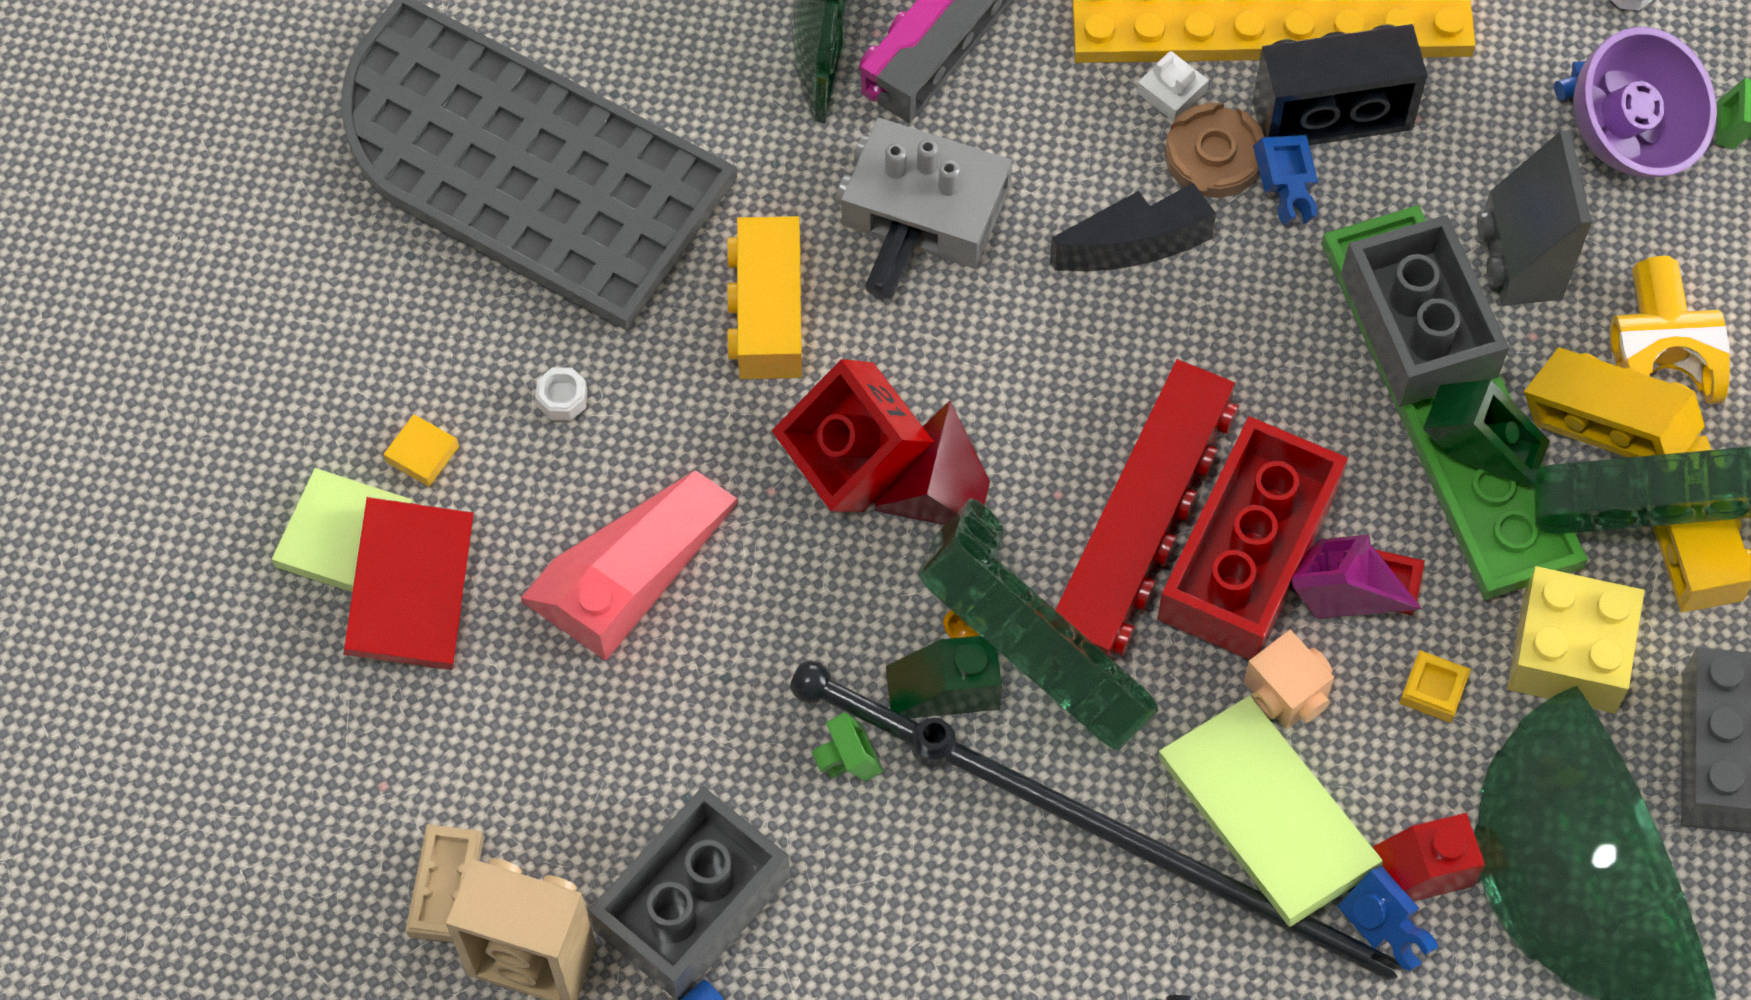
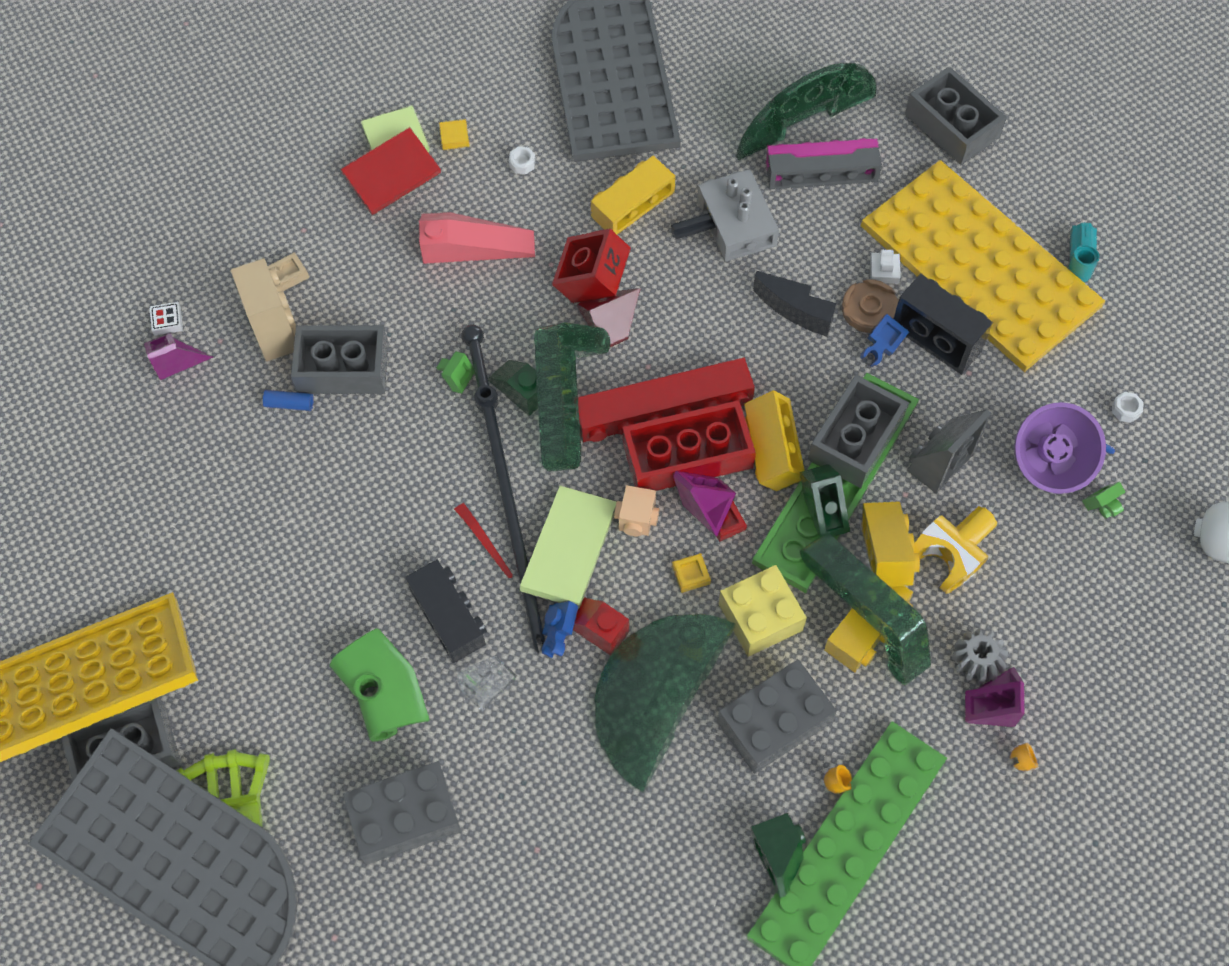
camera: 50 degrees right, 0 degrees up
none -> red sticker [454,502,513,578]
none -> yellow brick [744,390,805,491]

